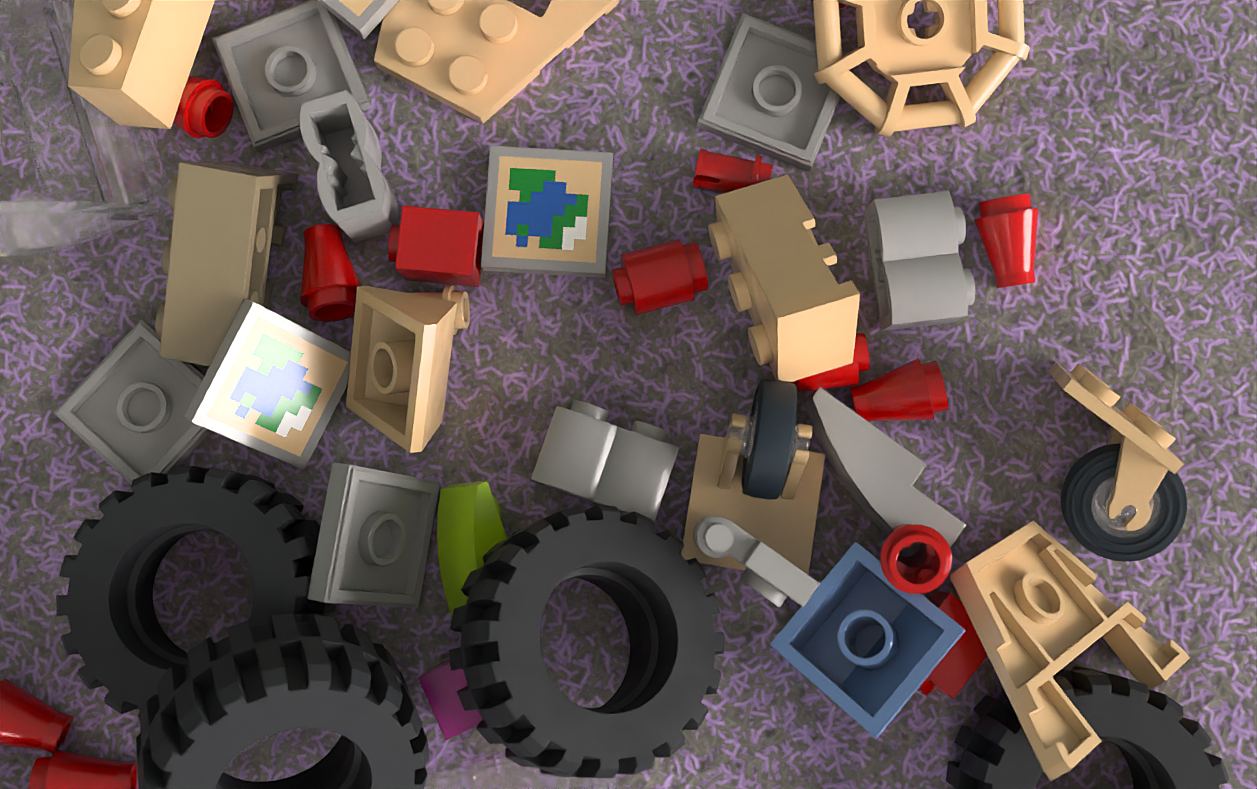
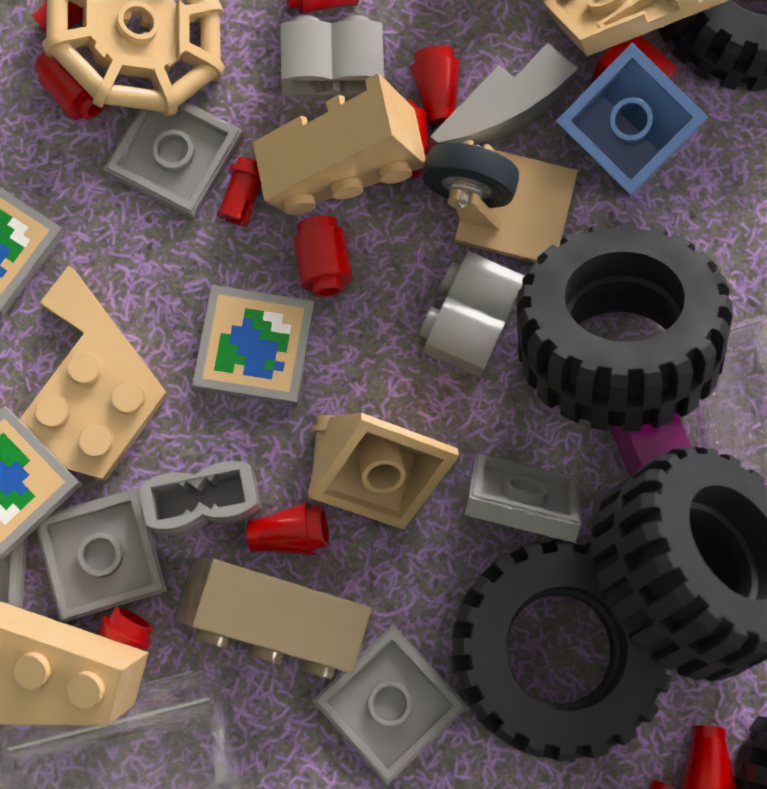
camera: 90 degrees left, 5 degrees down
tile [184,299,351,470] -> none
red brick [388,205,484,287] -> none
lime slope [437,481,507,618] -> none
light grey plate [693,516,820,608] -> none
red cone [880,524,952,594] -> none

